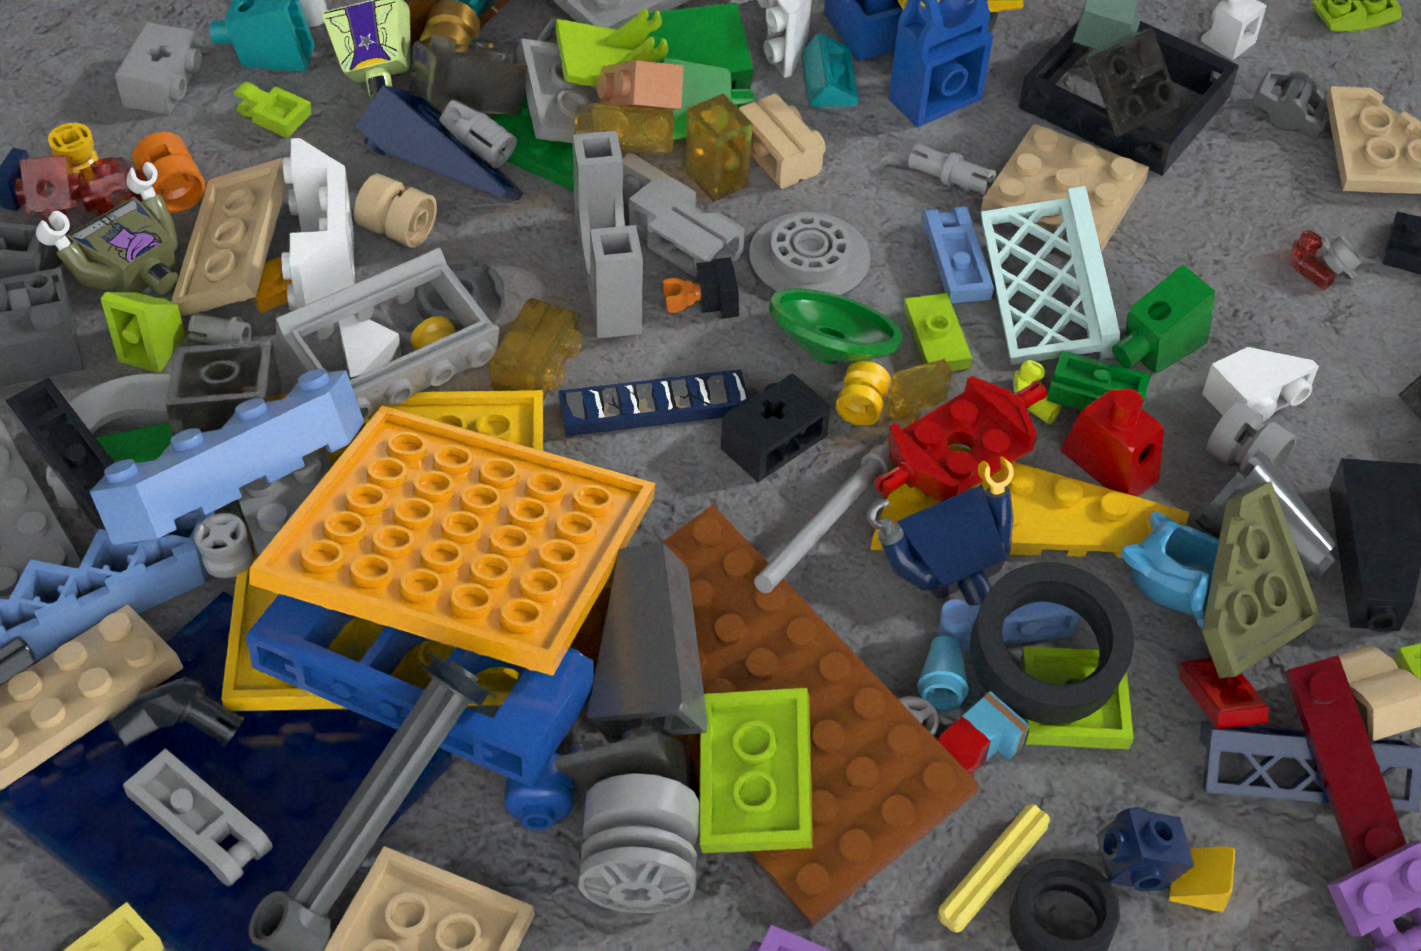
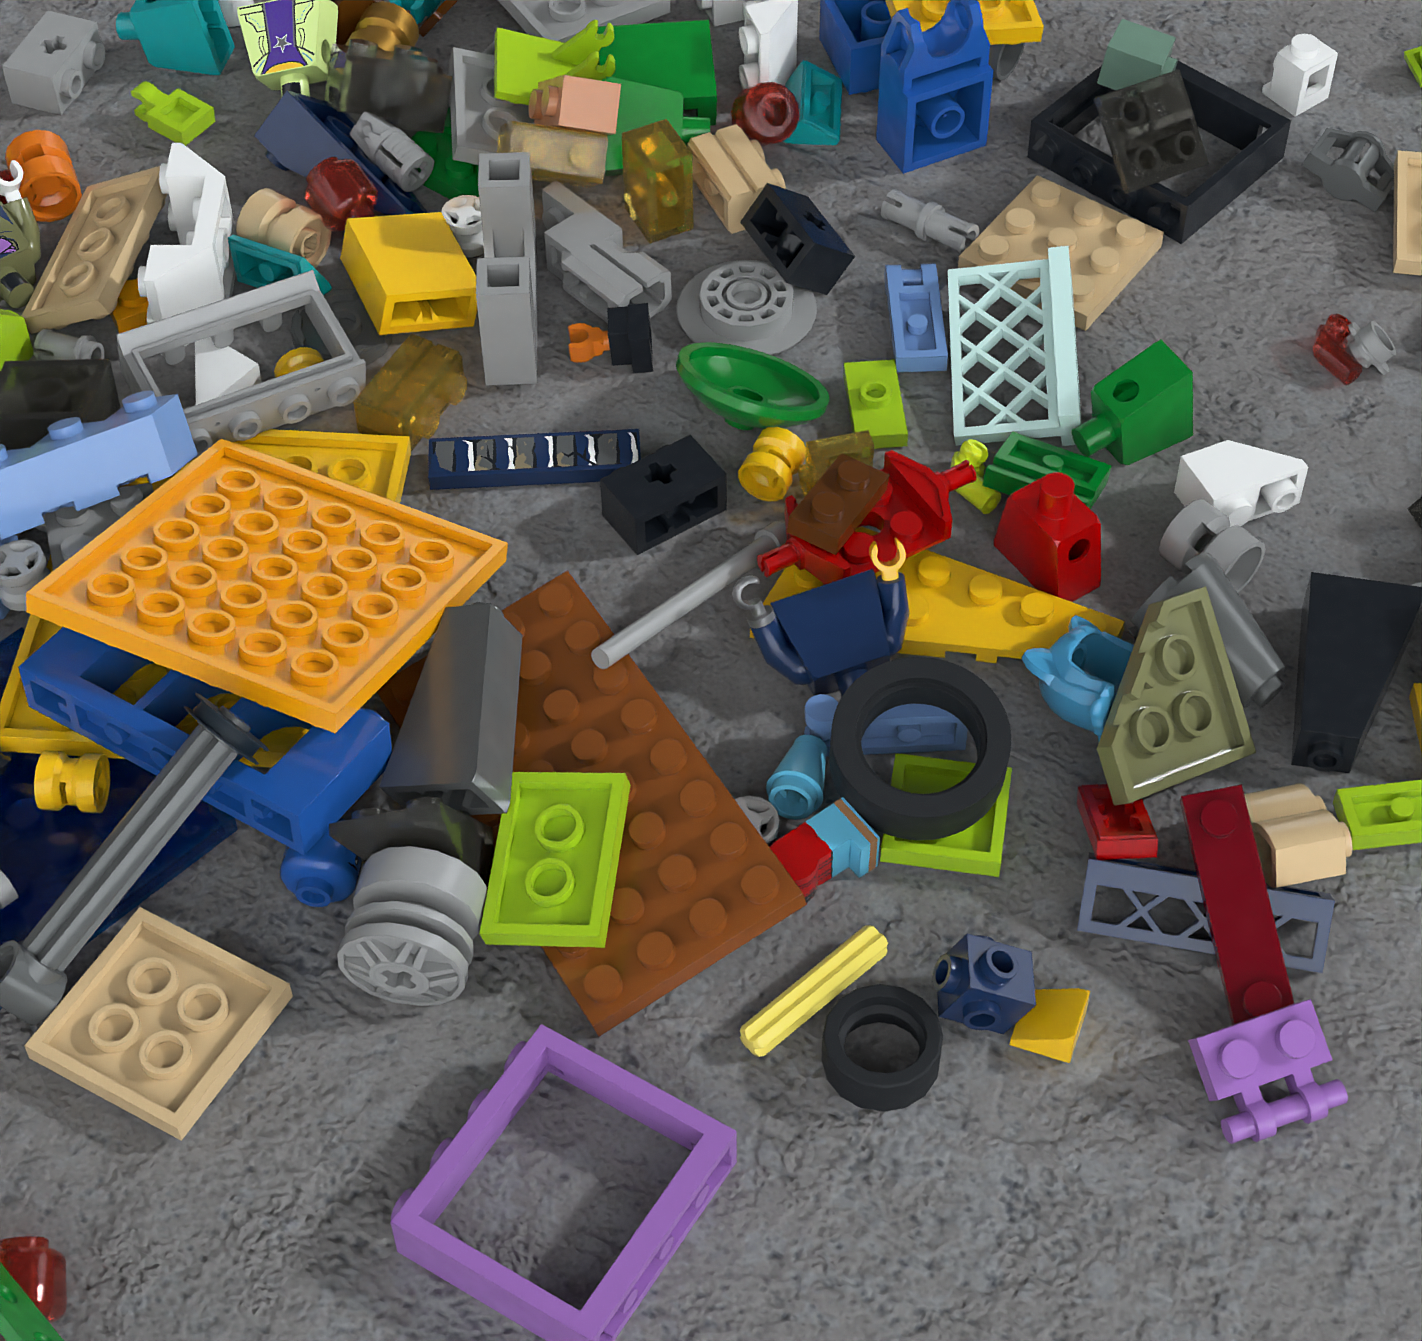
camera: 10 degrees right, 0 degrees up
none -> yellow wheel [34,750,110,813]
none -> teal slope [228,235,332,295]
none -> clear red head [304,157,379,232]
none -> yellow brick [340,212,478,335]
none -> white wheel [441,195,484,257]
none -> clear red head [731,81,800,146]
none -> black brick [740,183,855,295]
none -> reddish brown plate [786,453,890,555]

